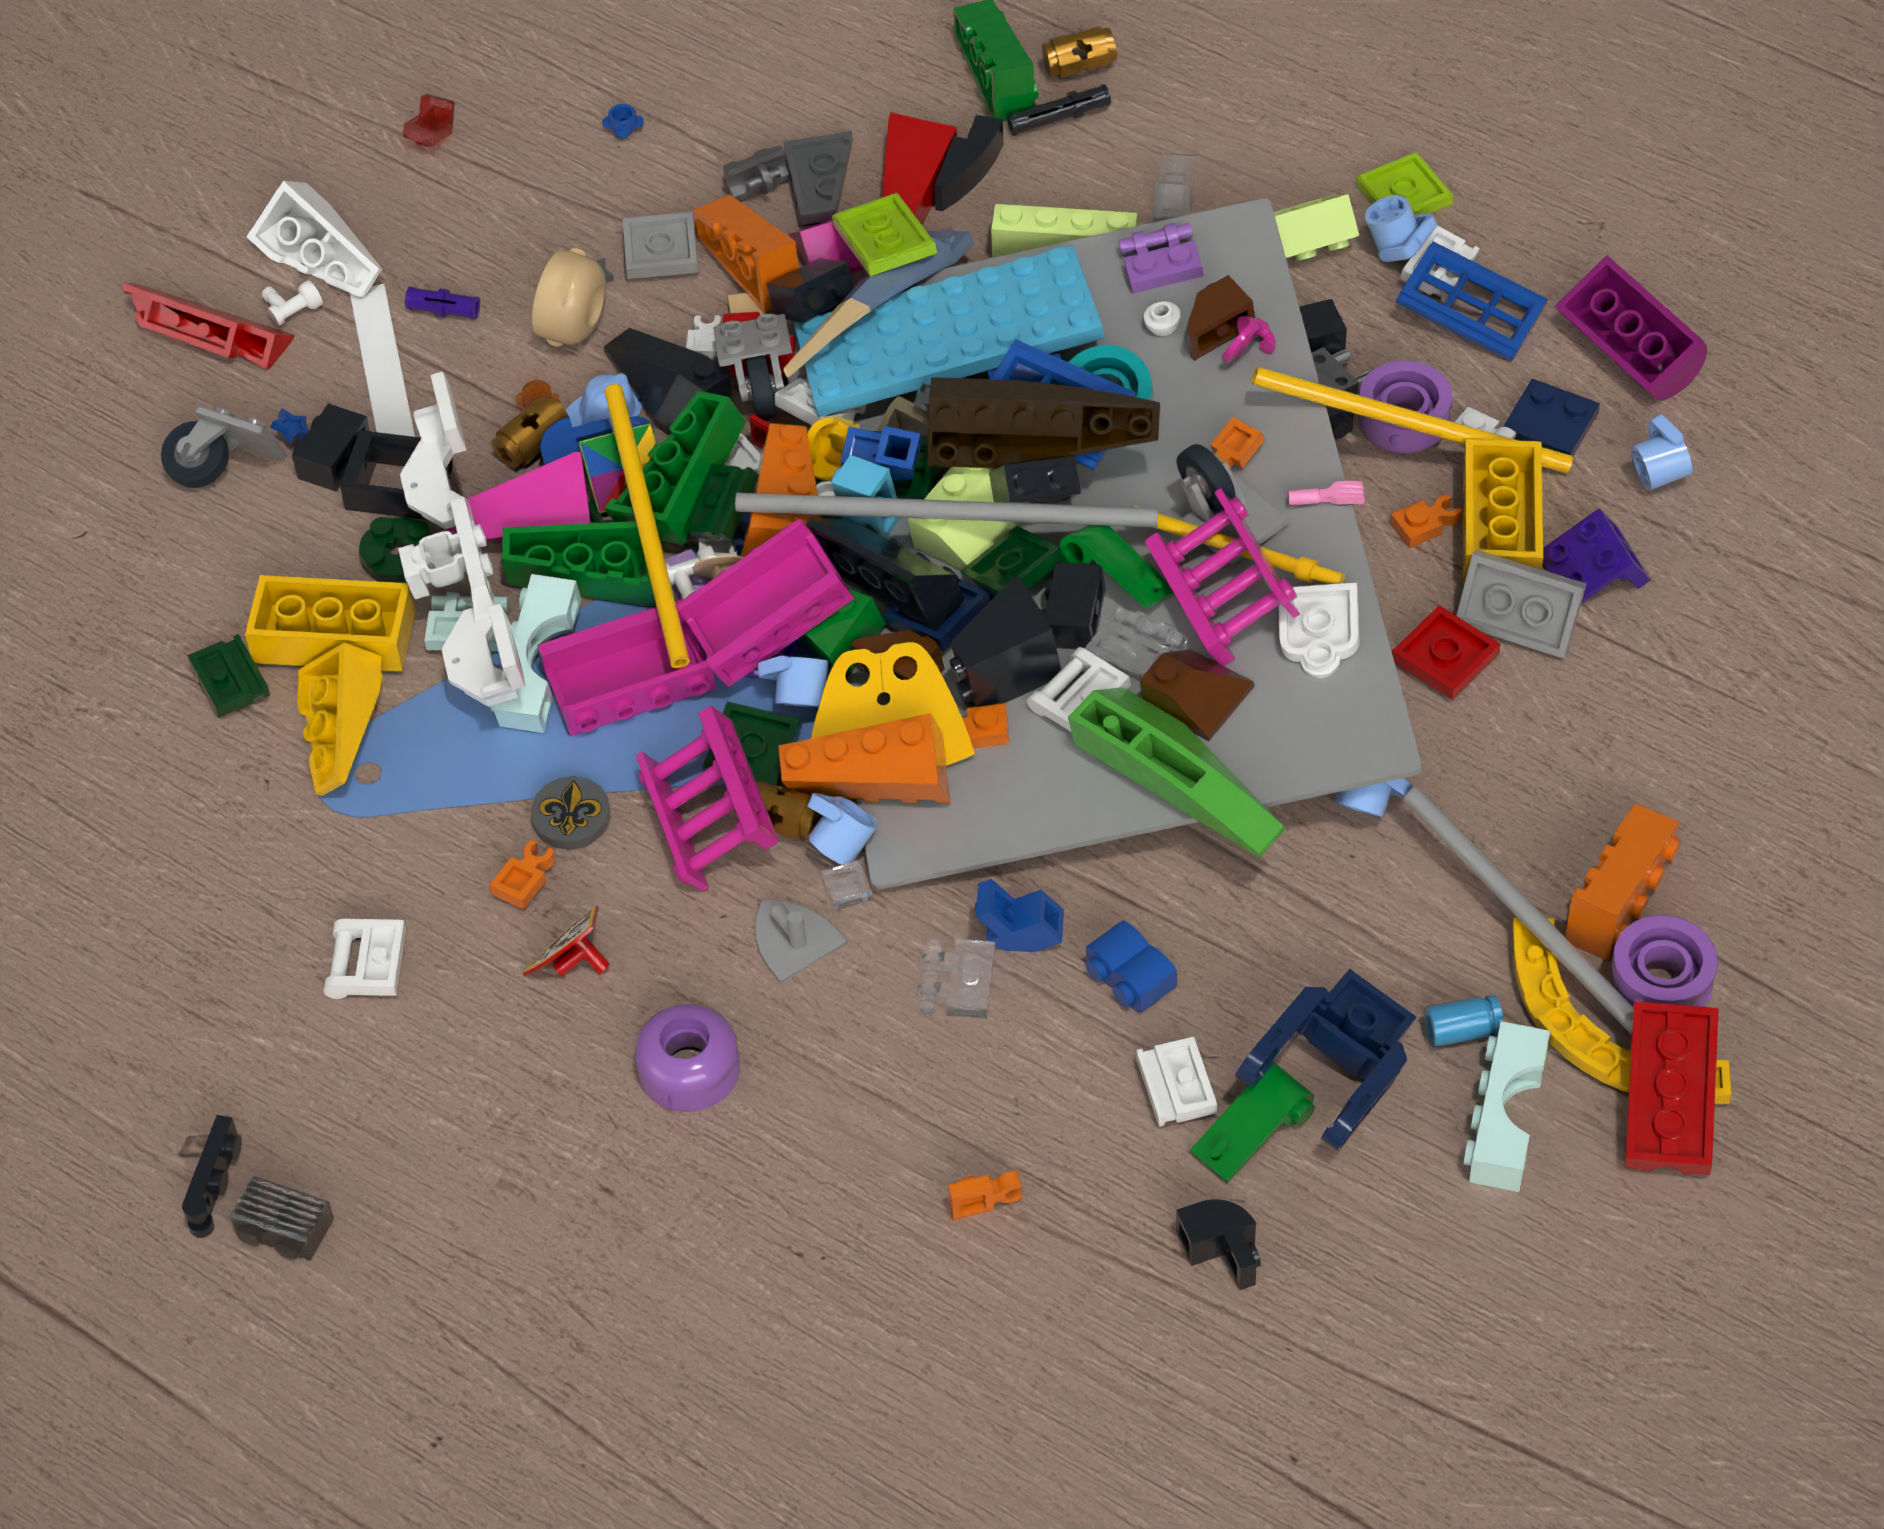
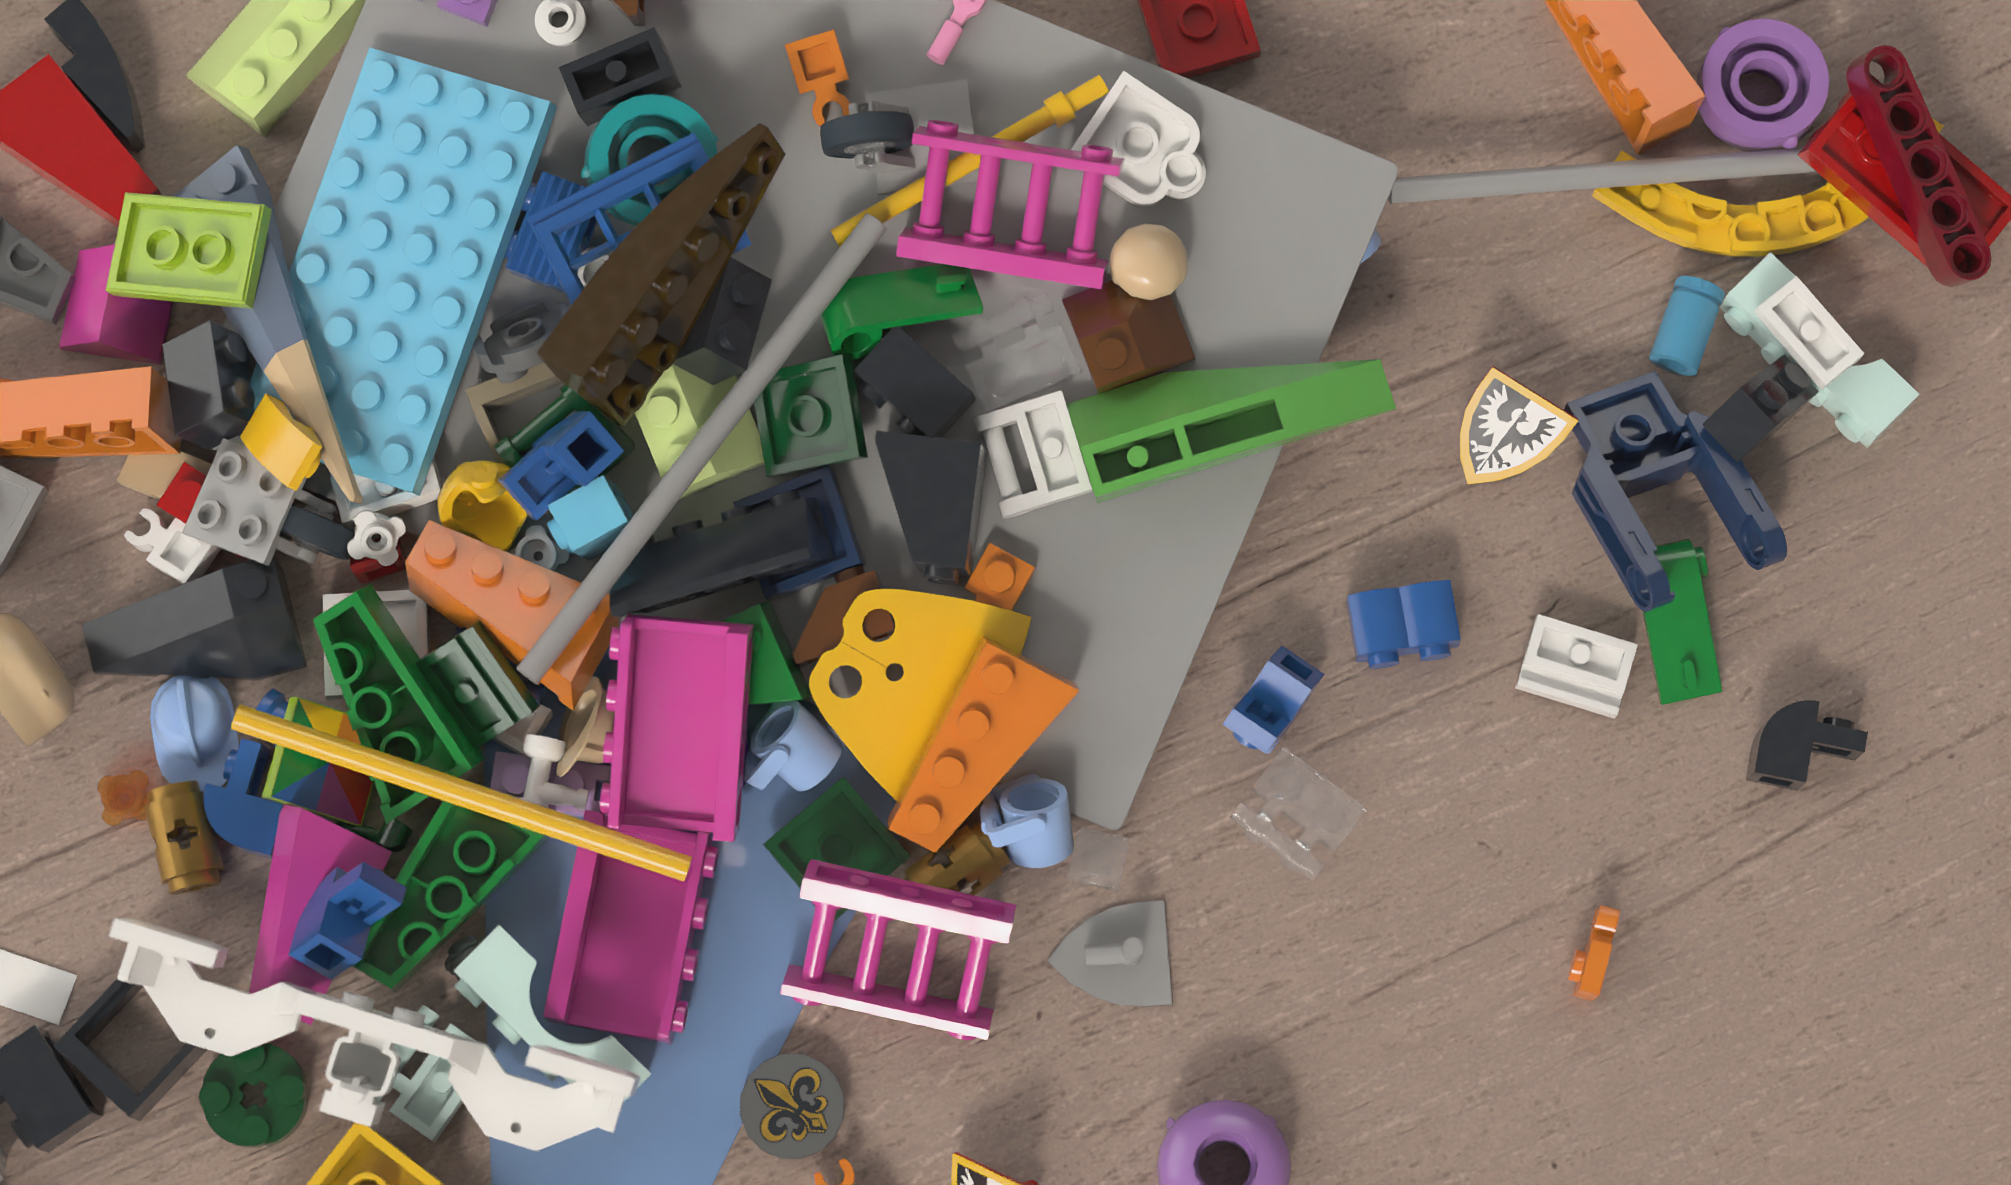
camera: 60 degrees left, 25 degrees up
none -> yellow slope [240,393,322,491]
none -> blue brick [288,861,406,980]
none -> white plate [347,509,405,566]
none -> black brick [559,27,682,126]
none -> tan hair [1110,223,1188,300]
none -> shield [1460,365,1578,484]
none -> black brick [1702,355,1819,462]
none -> white plate [1754,276,1865,390]
none -> dark red beam [1846,45,1992,287]

